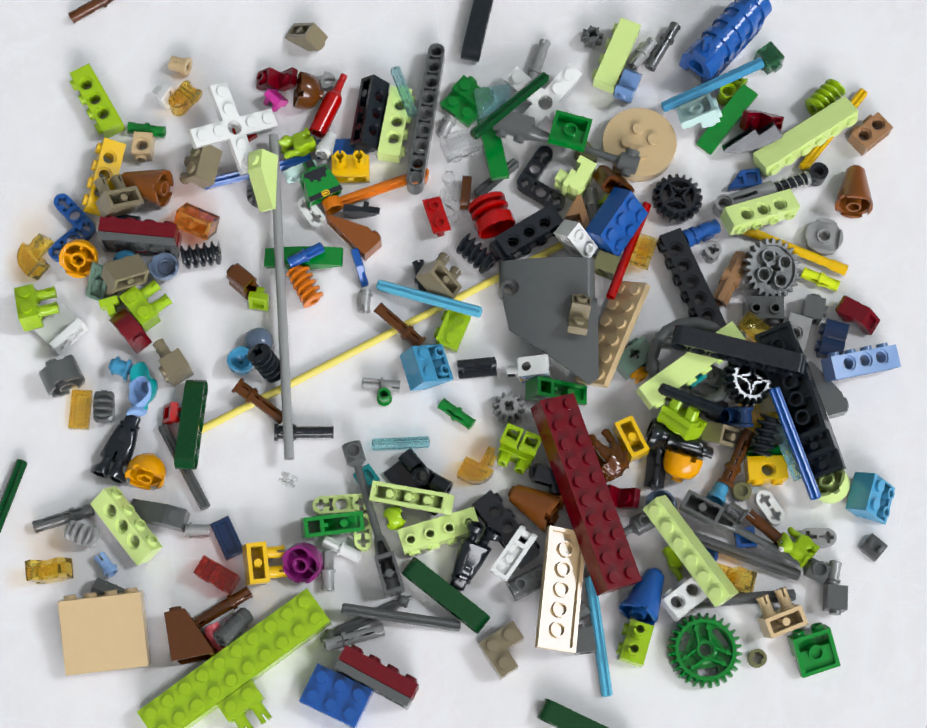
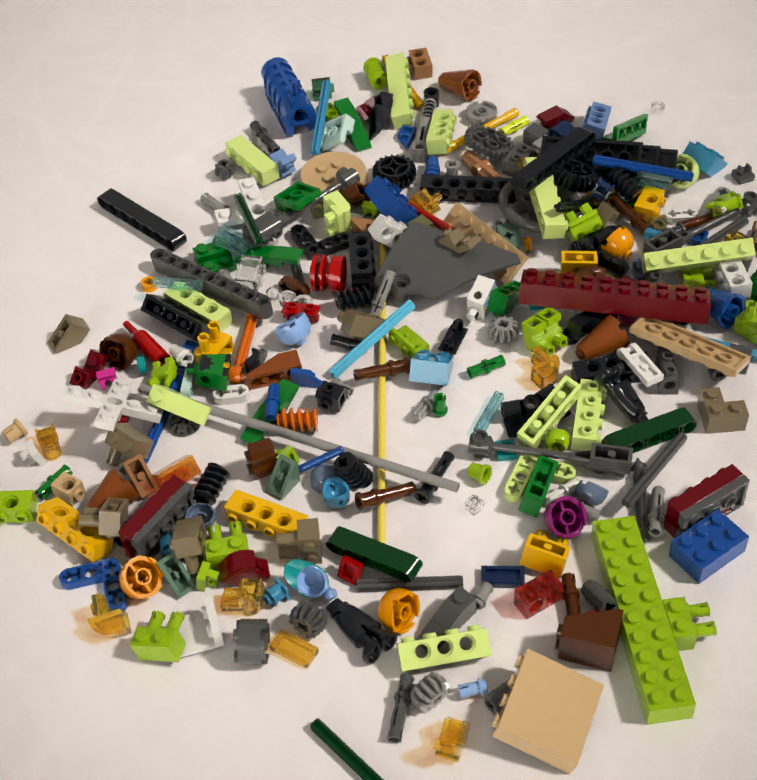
camera: 55 degrees left, 25 degrees down
none -> medium nougat slope [122,454,159,499]
none -> teal tile [136,356,147,375]
none -> light orange bush [141,276,158,293]
none -> clear yellow brick [220,578,265,616]
none -> yellow brick [224,489,309,538]
none -> sand green slope [265,454,300,499]
none -> light blue cylinder [274,312,311,346]
none -> blue bar [298,446,345,473]
none -> black brick [315,381,347,413]
none -> light grey pin [369,270,396,316]
none -> lime piece [467,462,492,485]
none -> sand blue hair [575,480,609,506]
none -> green fence [601,113,648,141]

